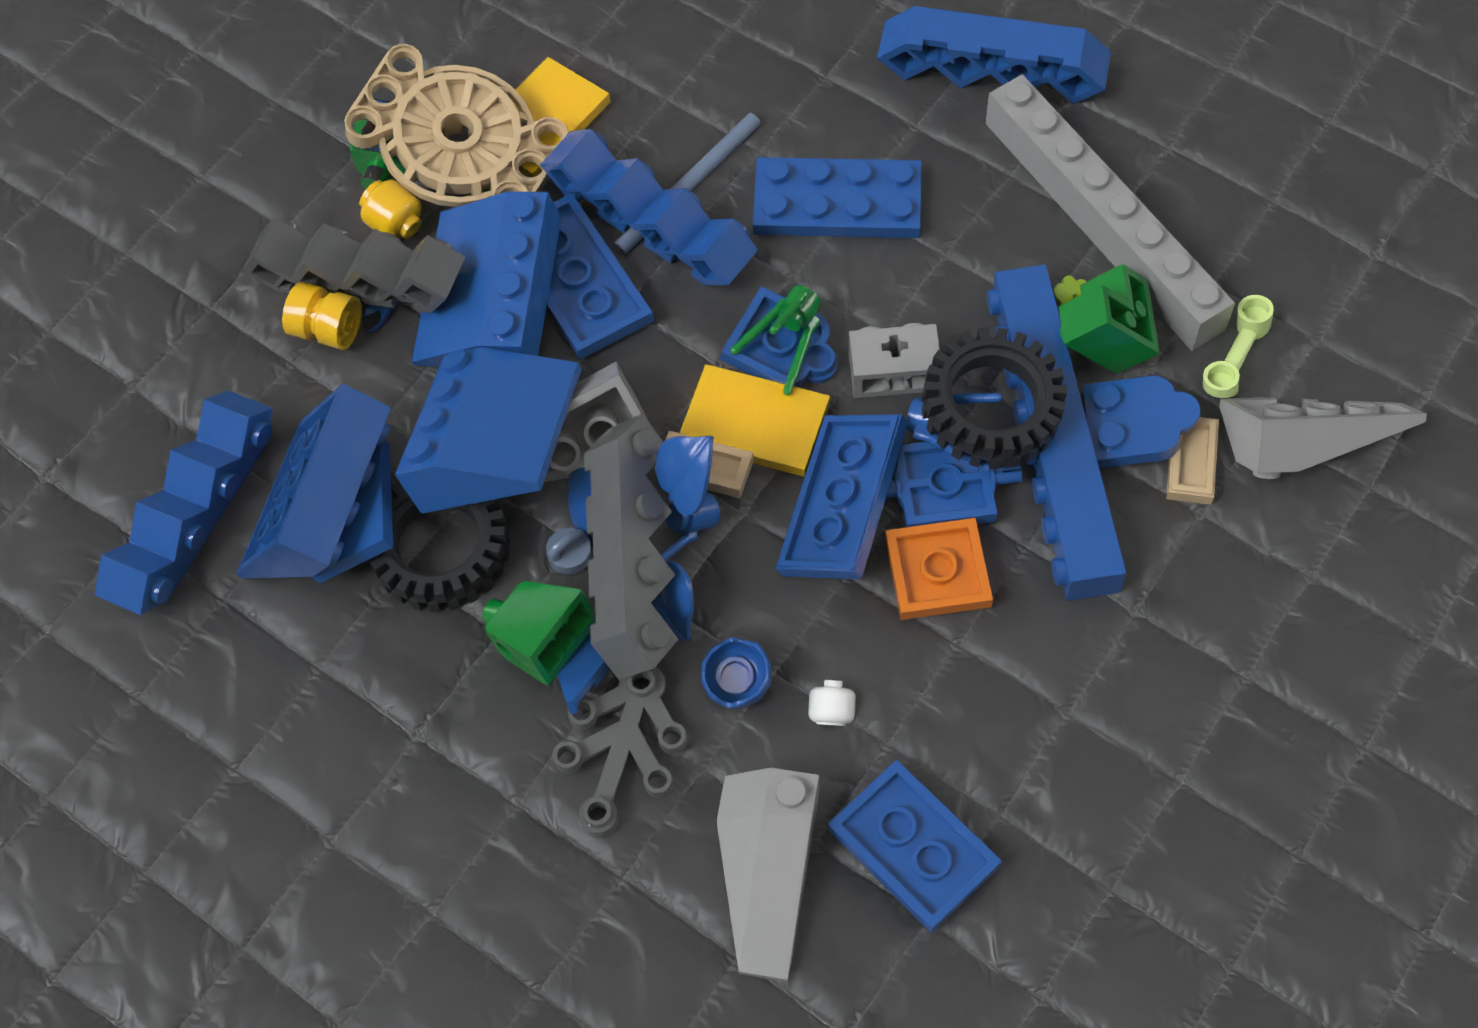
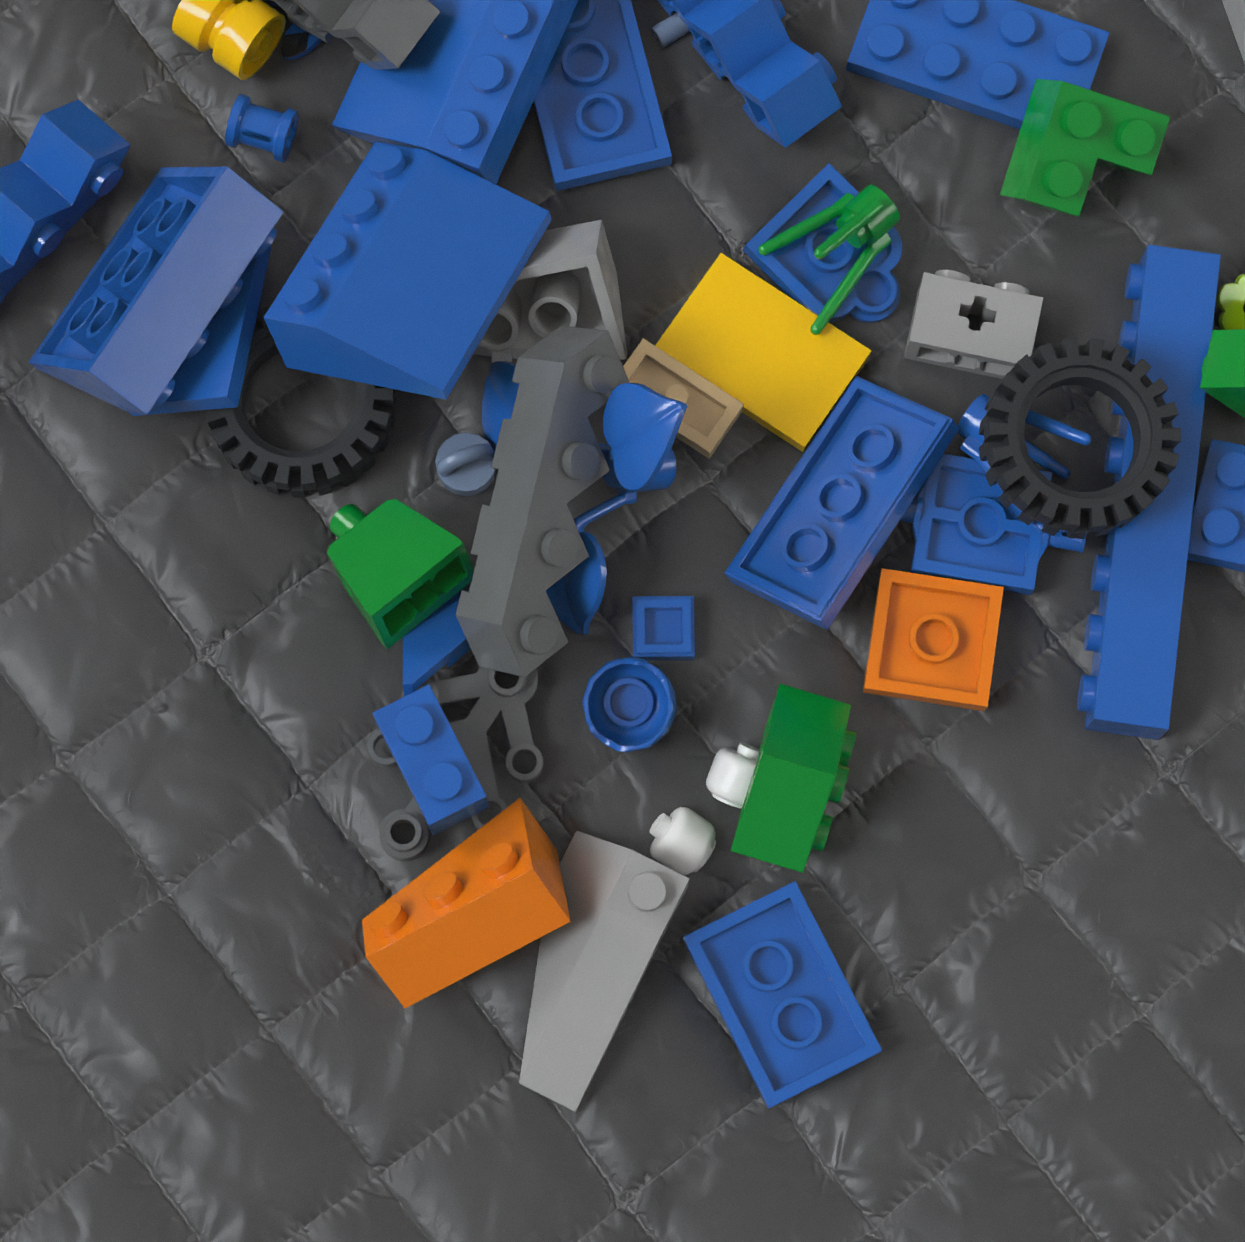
camera: 10 degrees right, 15 degrees up
none -> blue bush [225,94,299,163]
none -> orange wedge [362,798,571,1008]
none -> blue brick [372,684,489,836]
none -> blue tile [632,596,695,661]
none -> white piece [649,807,716,876]
none -> green brick [731,683,857,873]
none -> green brick [1000,79,1170,217]

